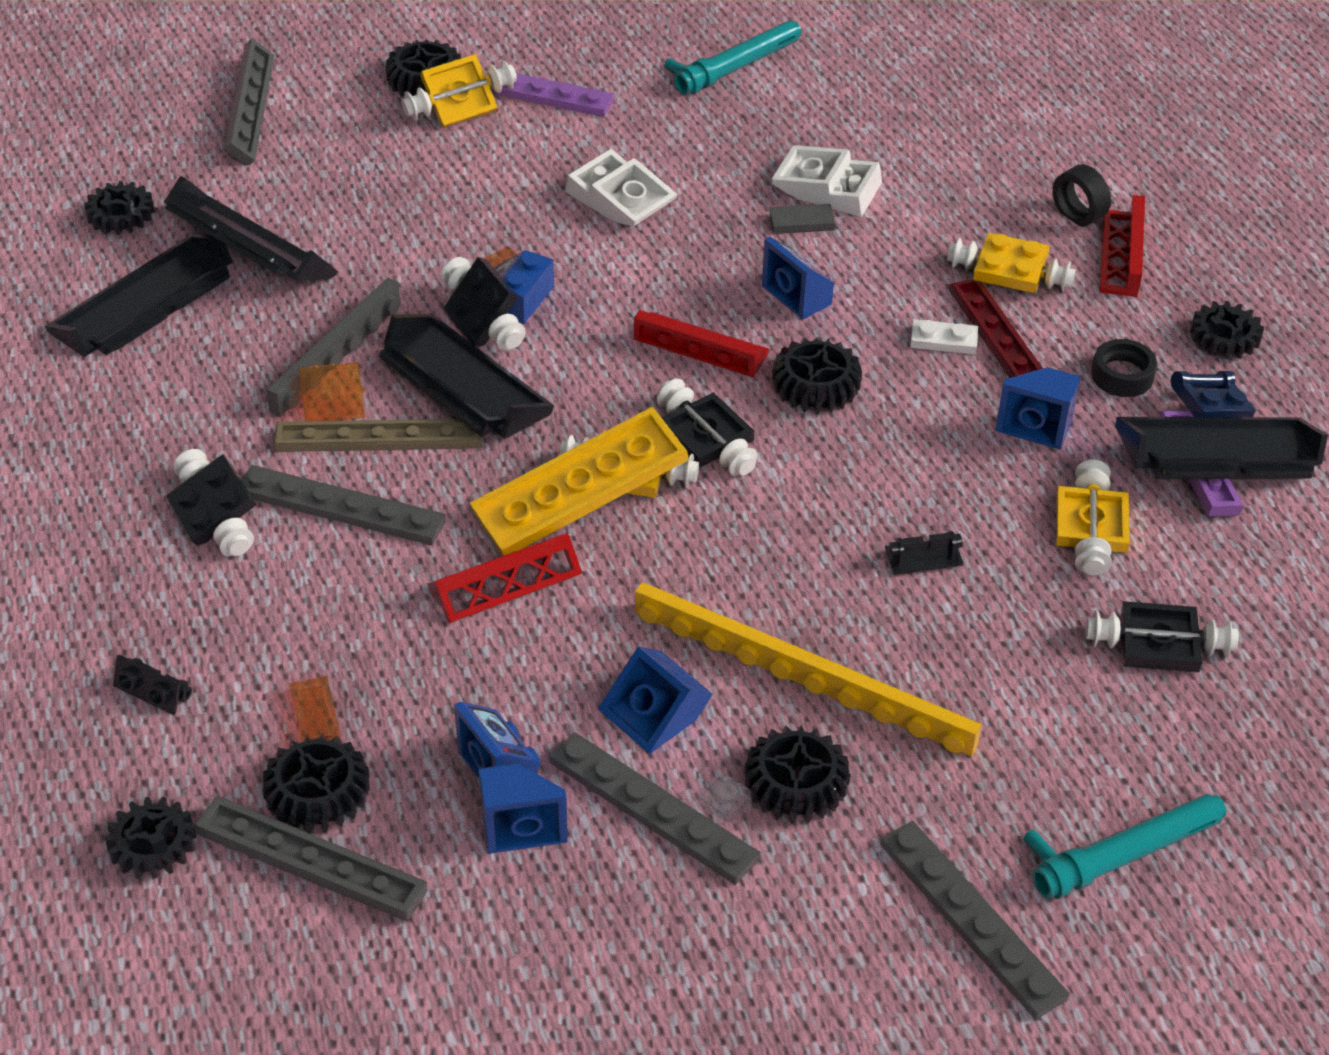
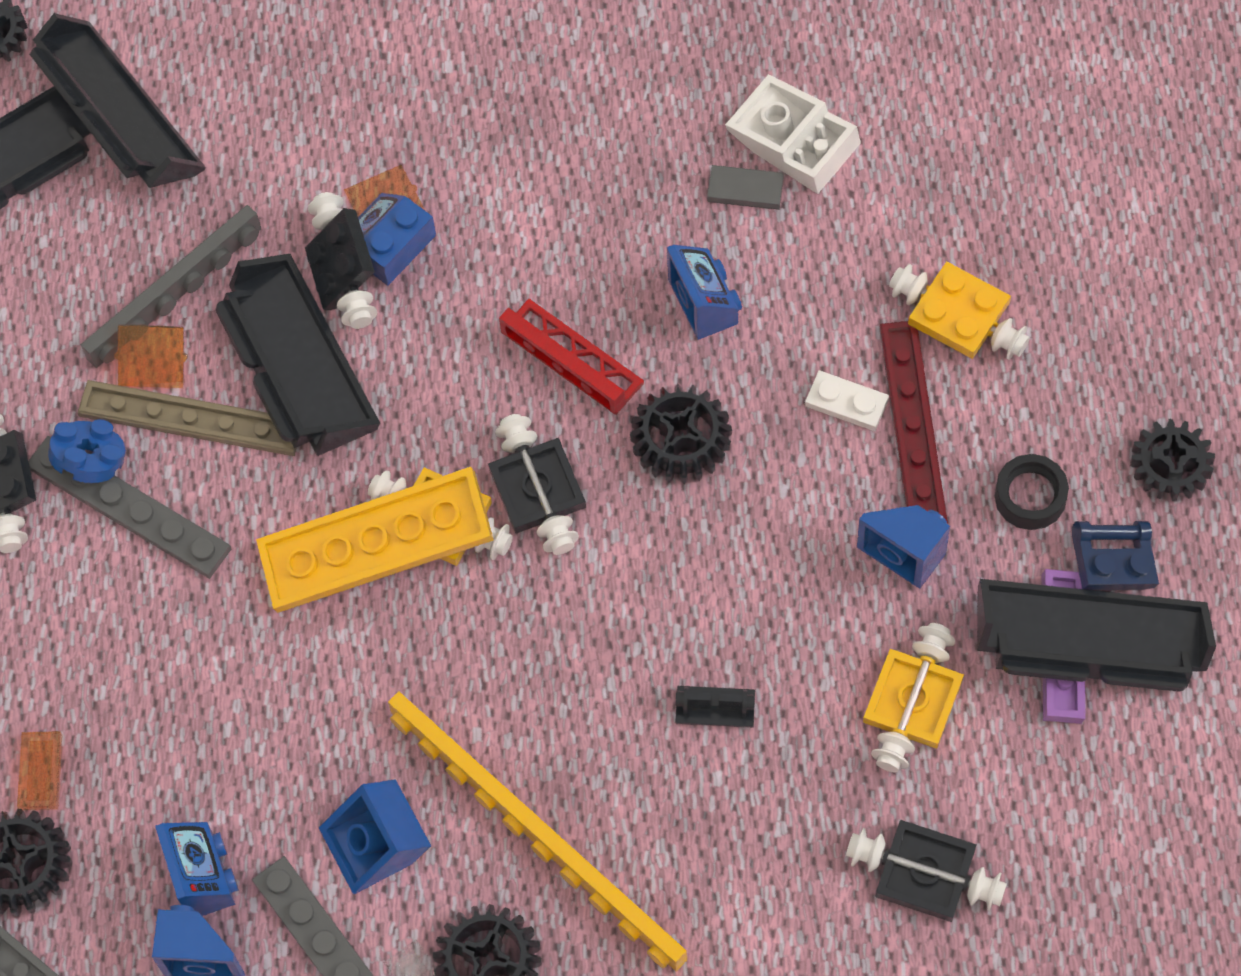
camera: 20 degrees right, 20 degrees up
red fence [427,533,583,623] -> none
white slope [565,149,677,226] -> none
black tyre [1052,164,1111,227] -> none
red fence [1099,195,1145,297] -> none
none -> blue plate [48,419,126,483]

